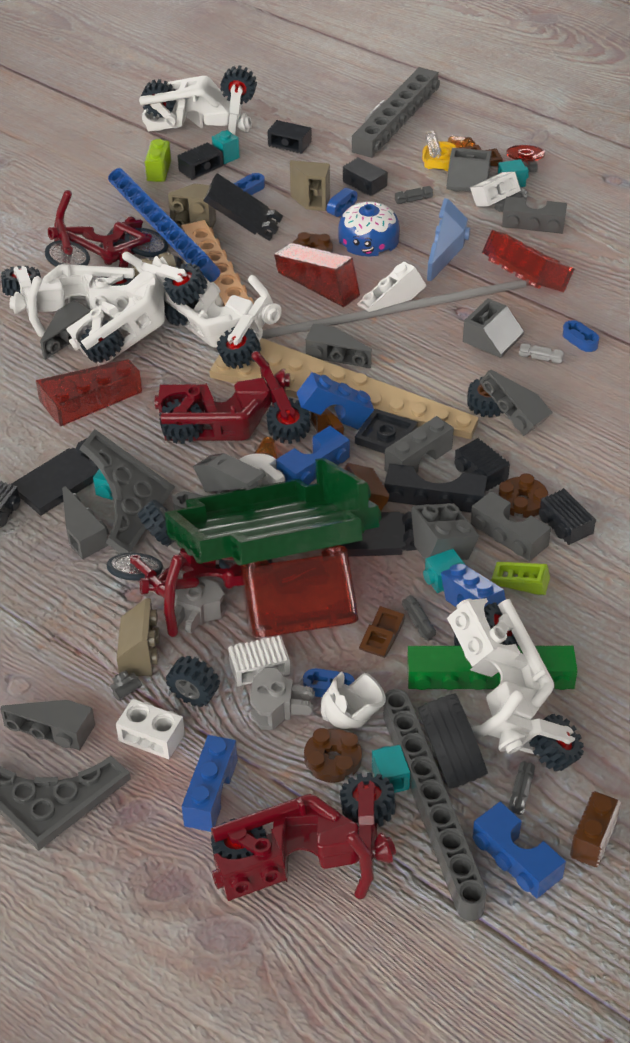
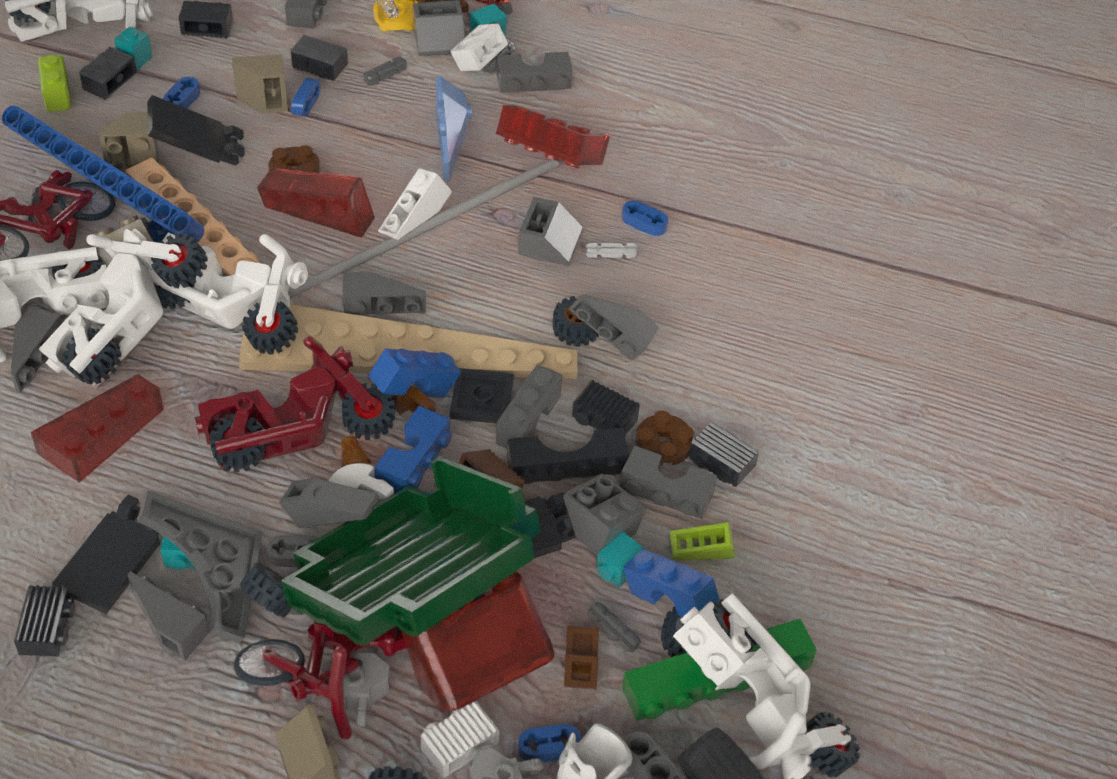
camera: 25 degrees left, 5 degrees up
cylinder [338,201,400,257] -> none

